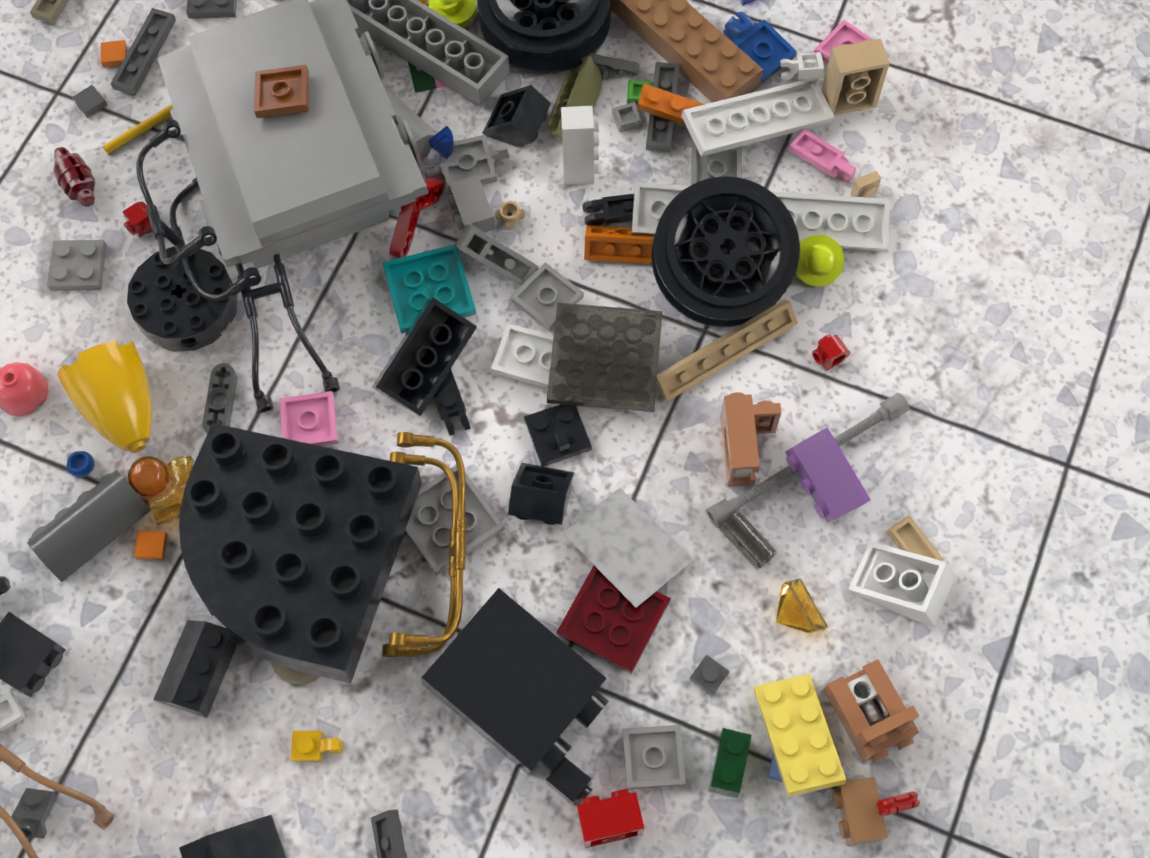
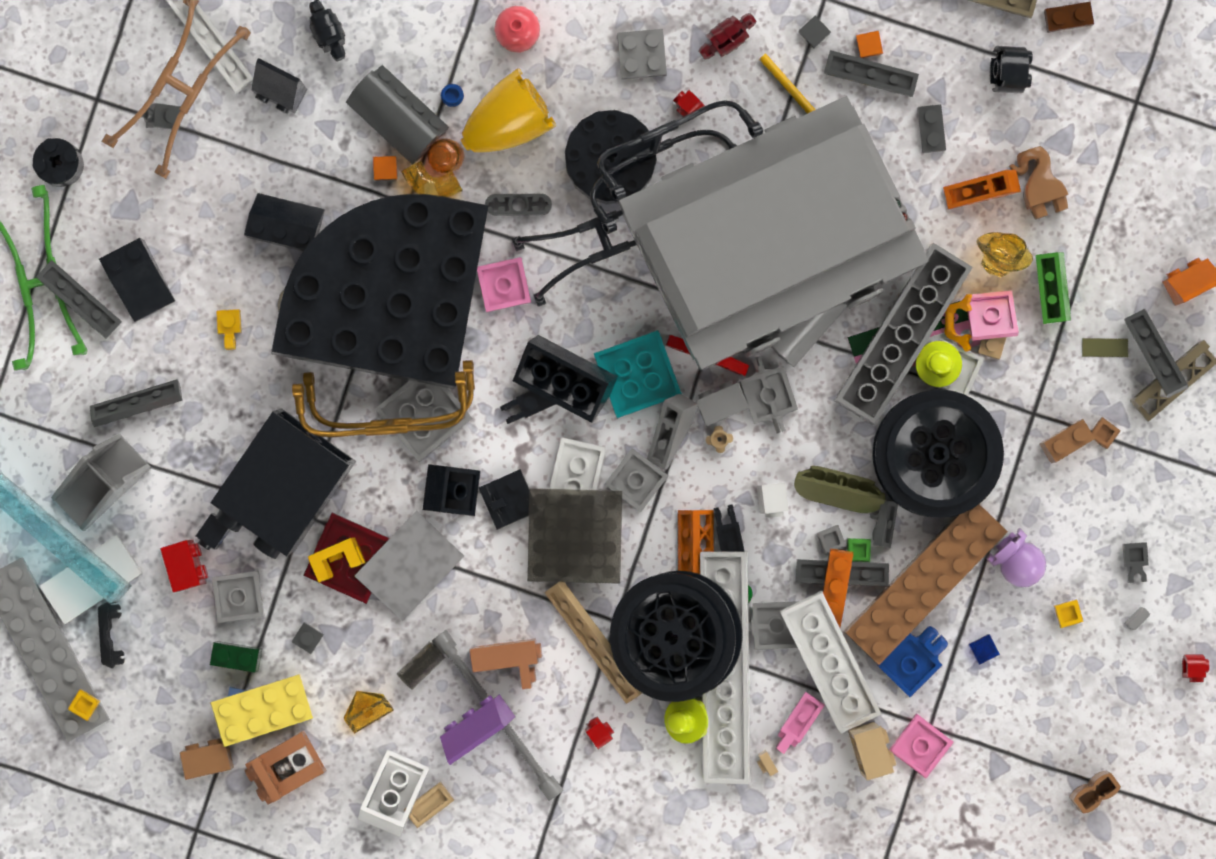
camera: 85 degrees right, 20 degrees up
dark orange plate [254,65,309,118] -> none
clear blue tile [429,126,454,159] -> none
black slope [482,85,551,147] -> none
white plate [780,52,824,82] -> none
red axle [876,791,920,817] -> none
none -> yellow panel [308,537,366,582]

